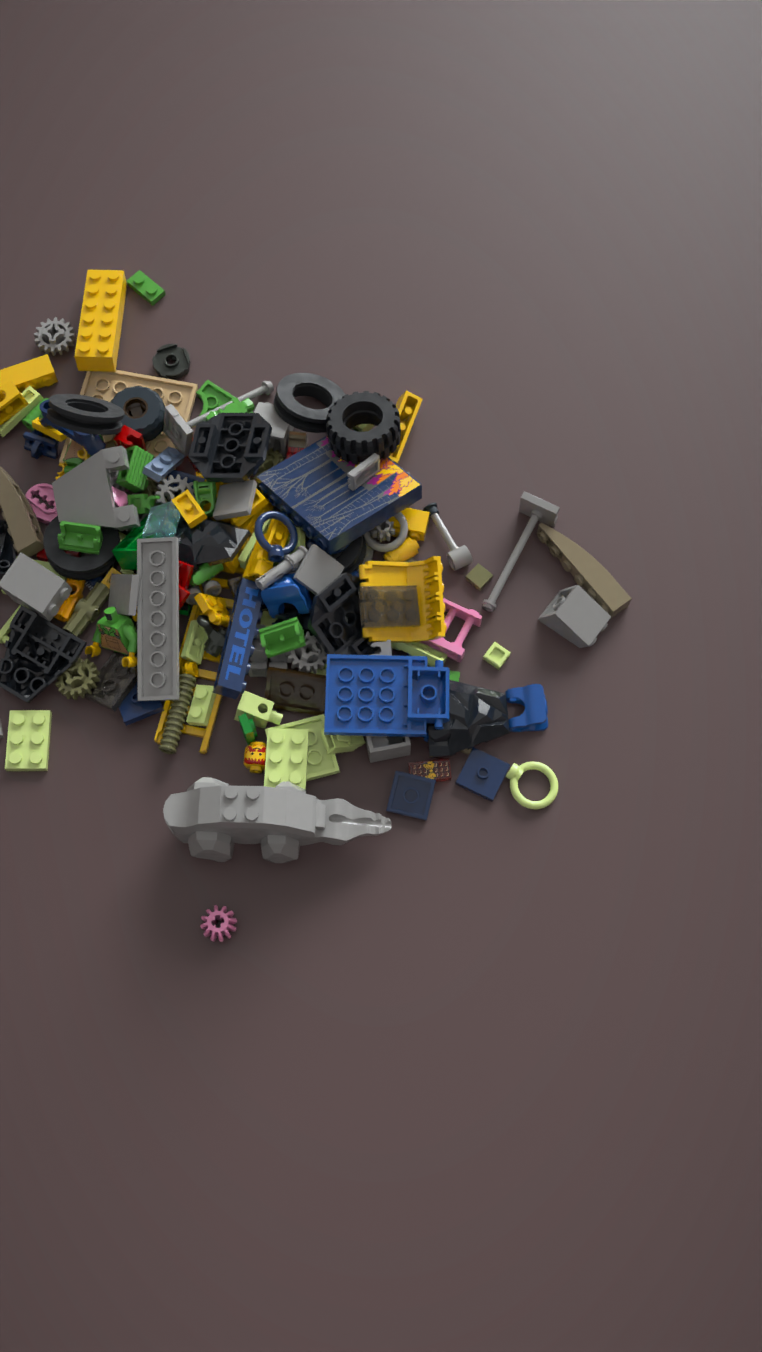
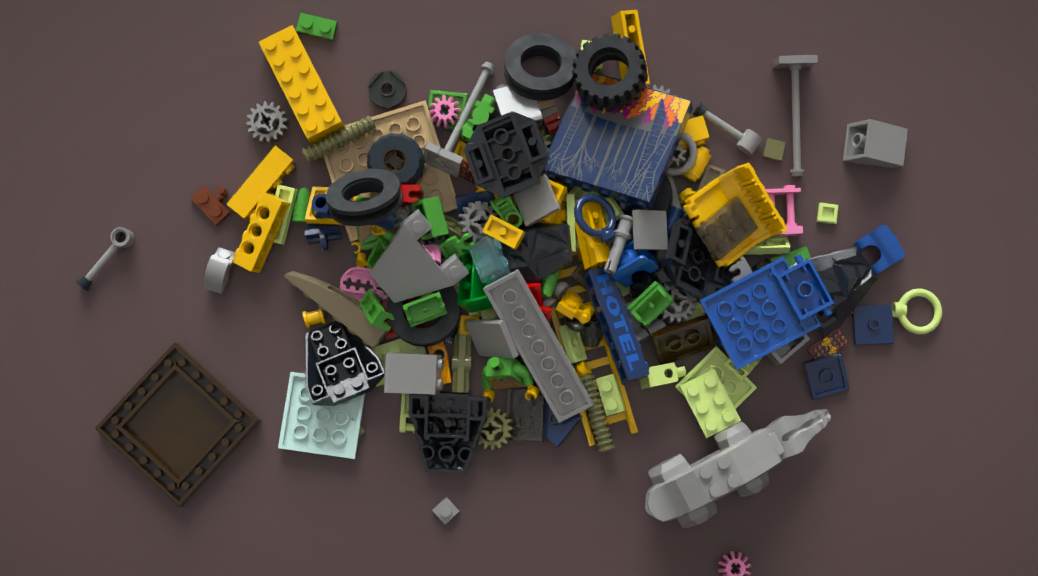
camera: 25 degrees left, 15 degrees up
yellowish green plate [5,710,52,771] -> none
sand blue plate [142,447,185,482] -> none
green plate [238,713,258,745] -> none
yellow head [243,742,267,773] -> none
light grey tile [347,453,380,491] -> none
dark tan slope [537,523,632,619] -> none
none -> olive piece [302,115,376,164]
none -> bright green hinge [359,289,394,331]
none -> bright pink gear [429,95,461,128]

